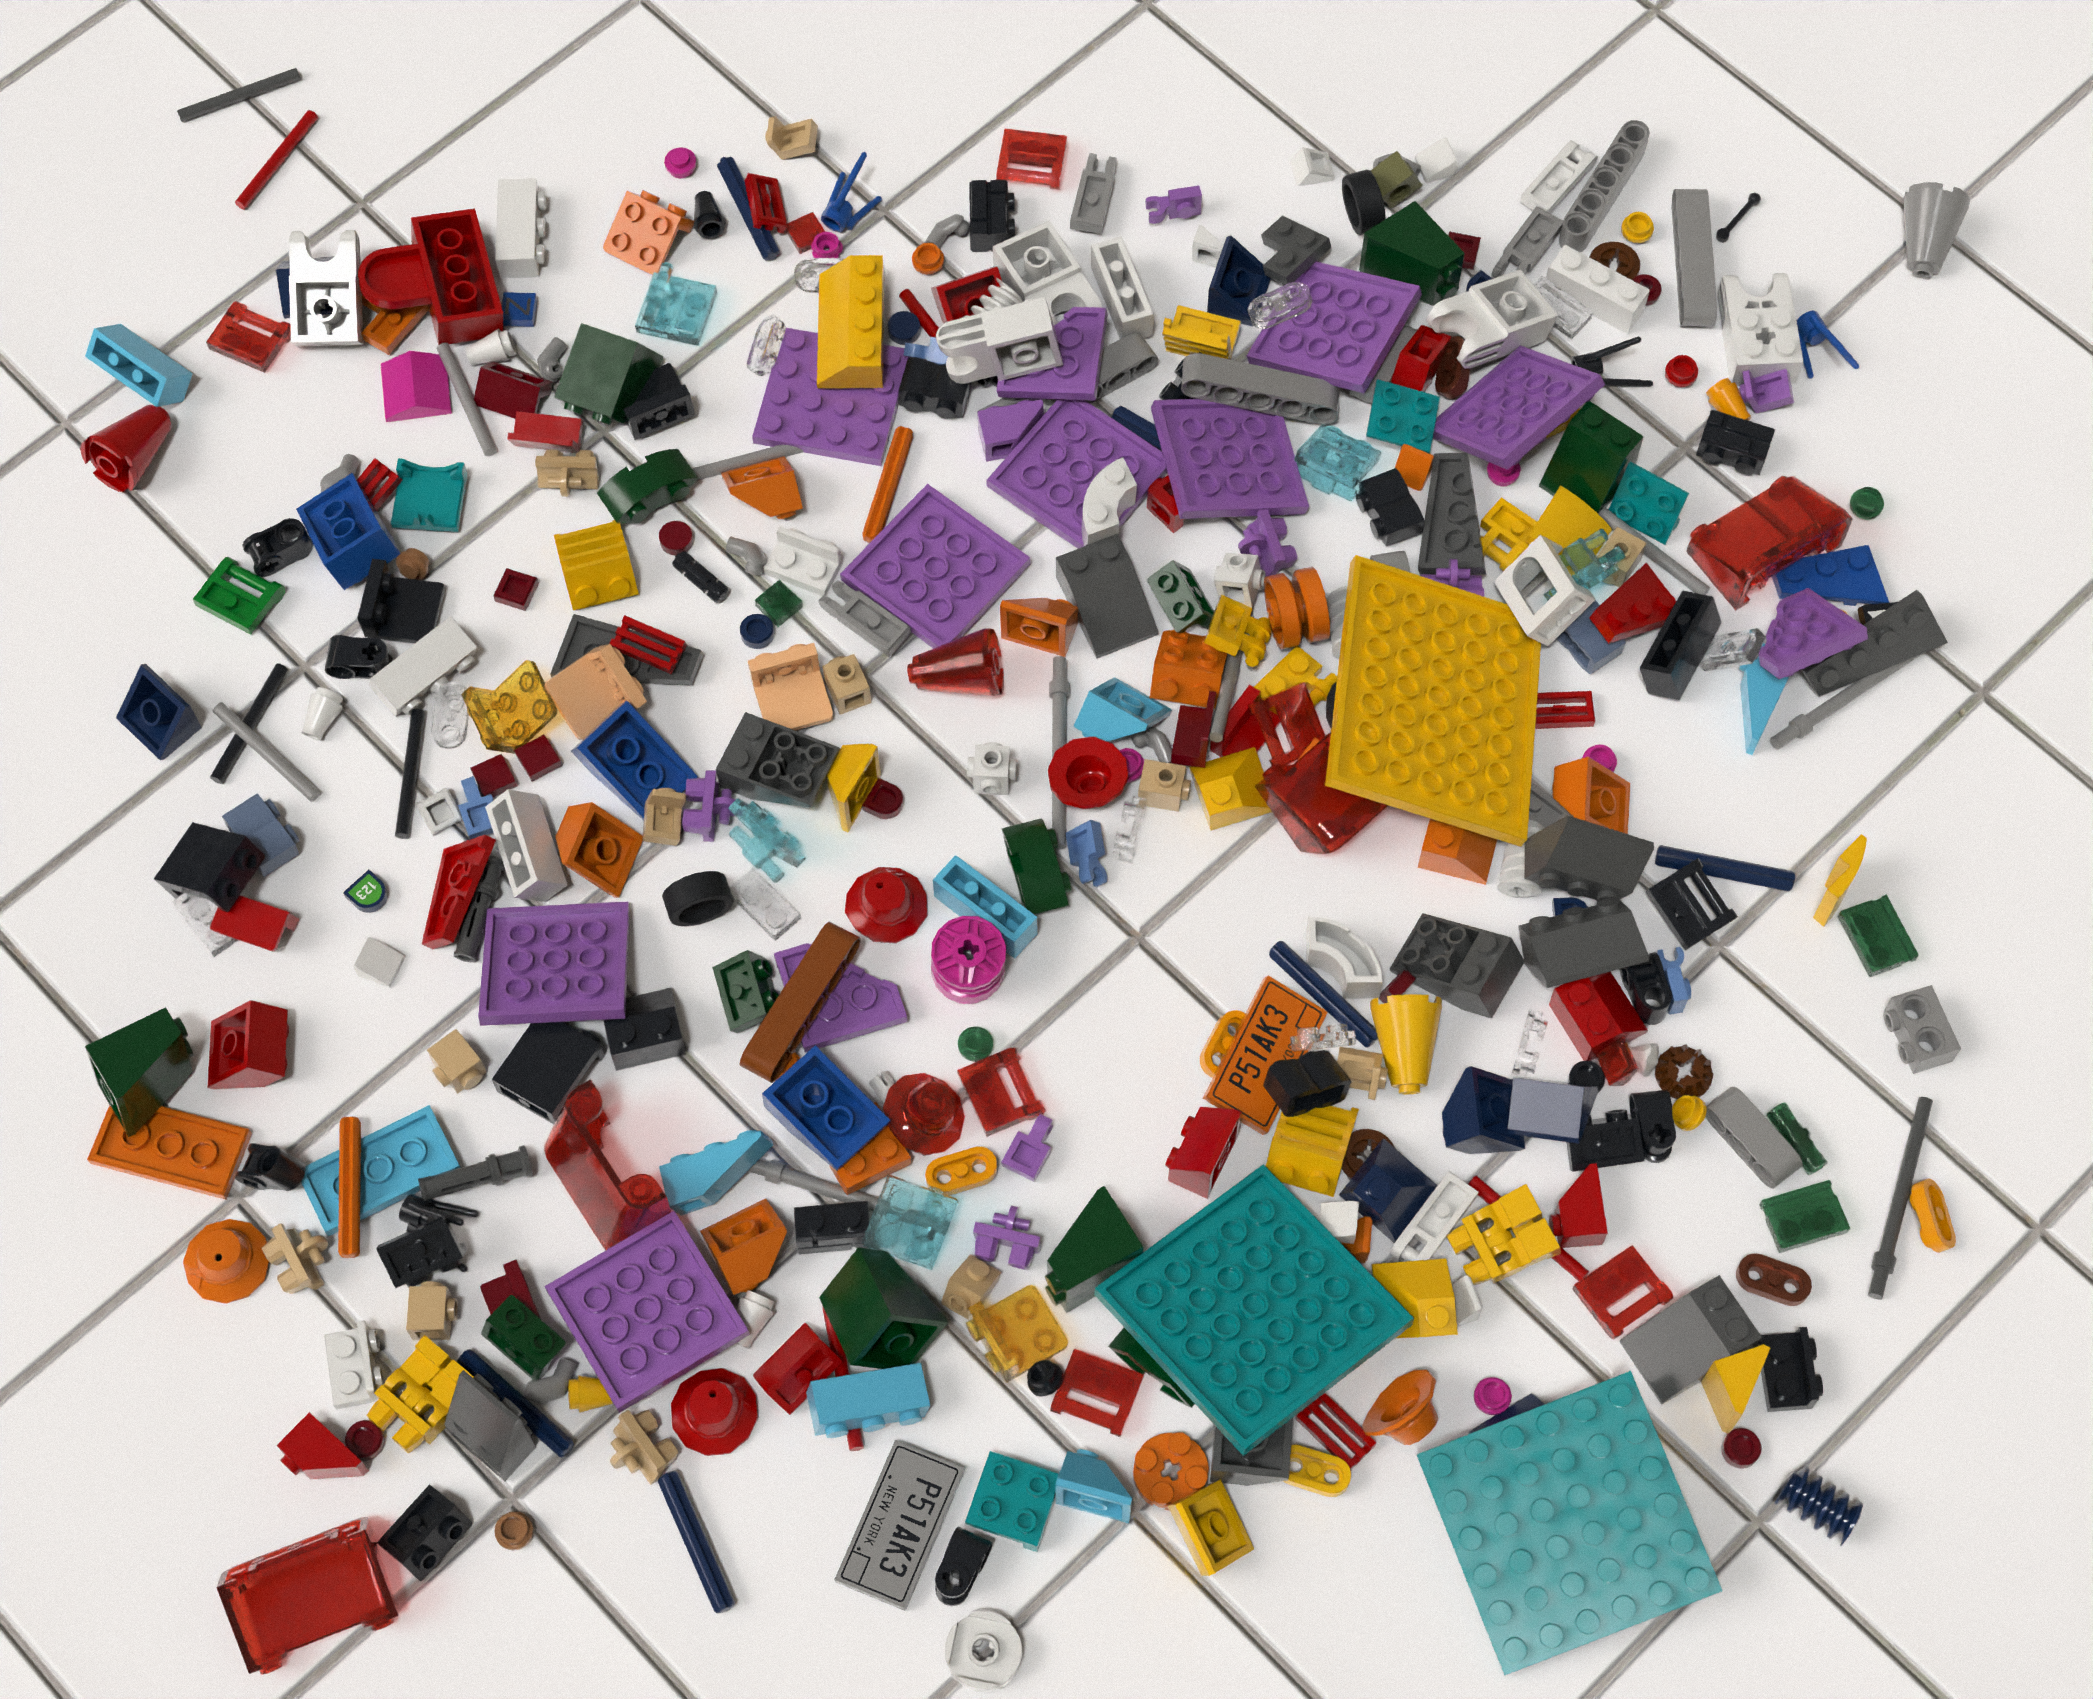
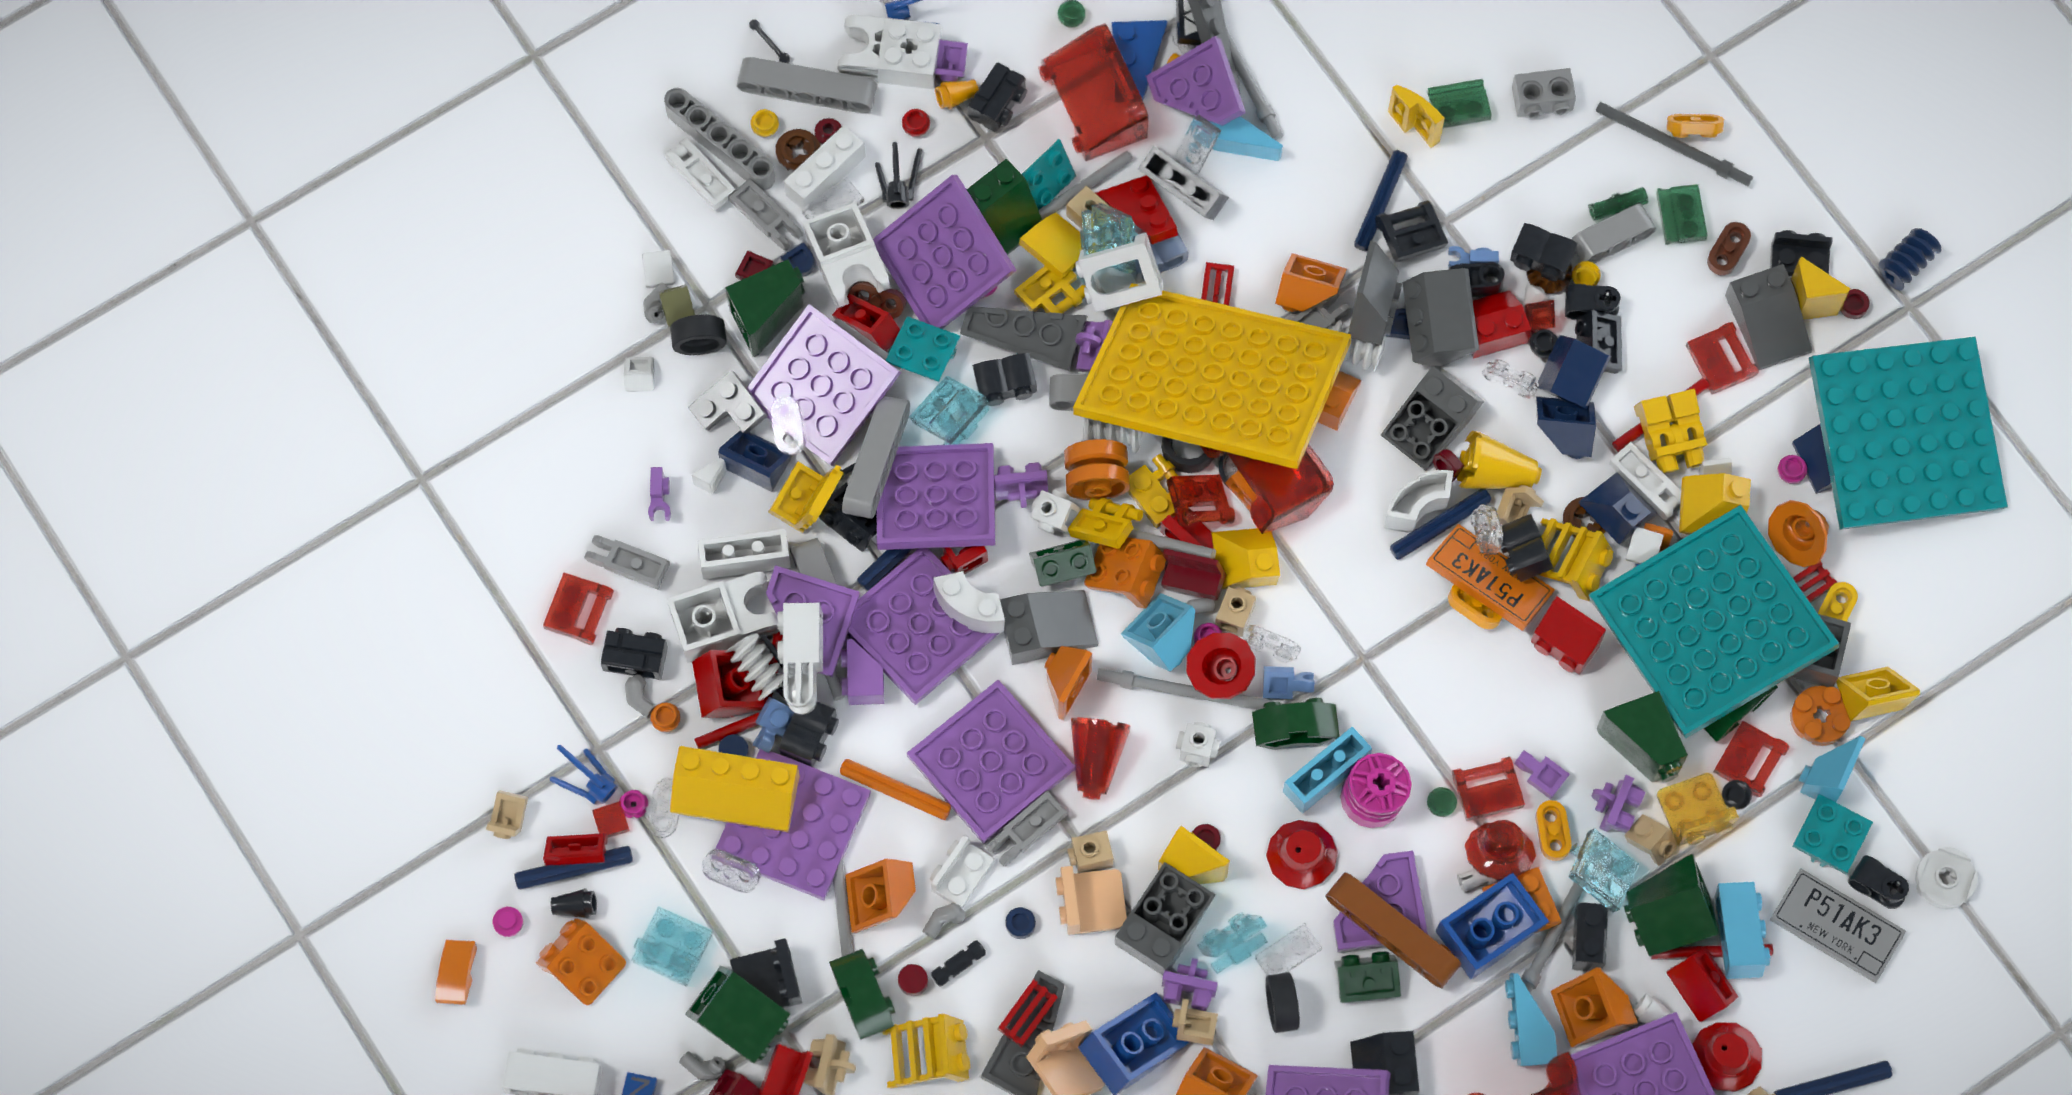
camera: 80 degrees left, 5 degrees up
clear green tile [754,579,803,628] -> none
orange slope [1395,444,1434,491] -> none
red slope [1549,1163,1608,1248] -> none
dark pink plate [1582,744,1617,772] -> none
none -> orange slope [435,940,477,1005]
none -> black brick [1510,223,1578,281]

